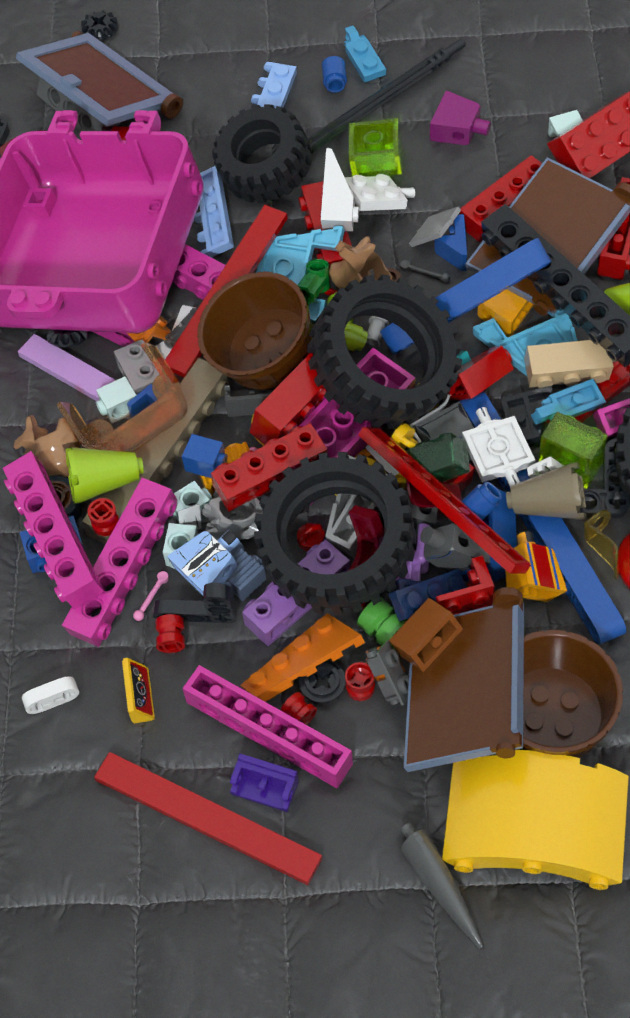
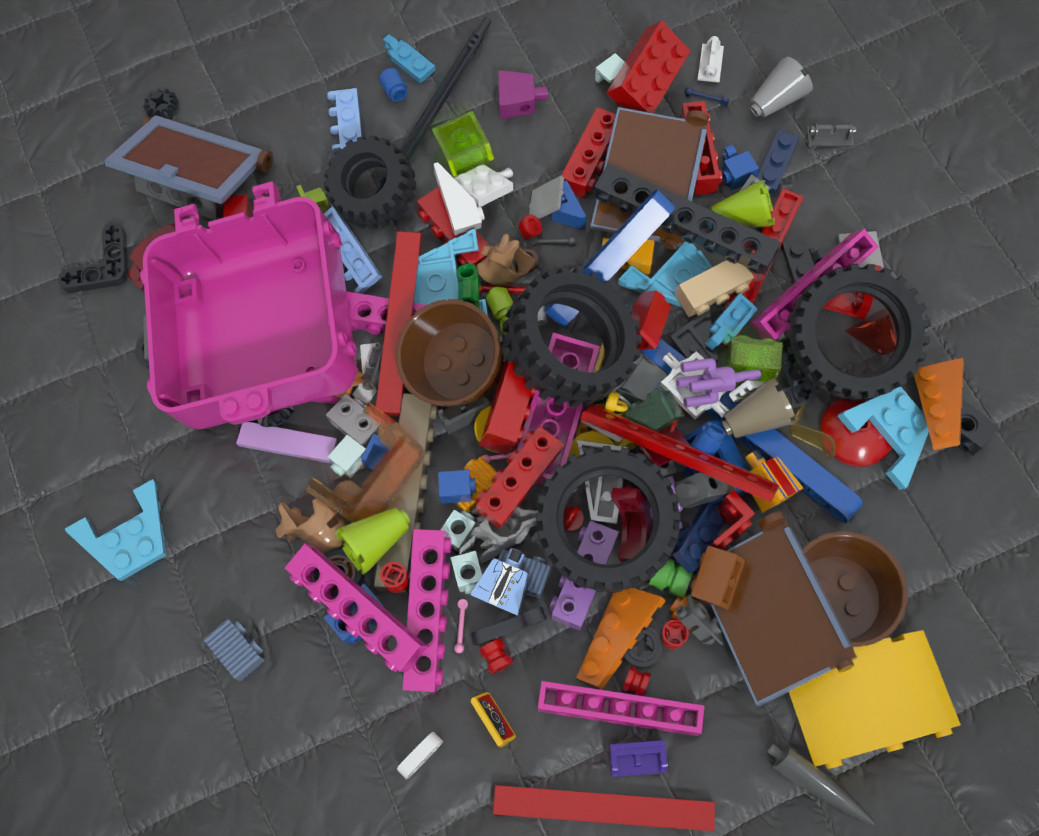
camera: 25 degrees left, 10 degrees up
none -> lime panel [296,185,330,213]
none -> red tile [519,215,542,241]
none -> medium lavender plant [676,358,761,408]

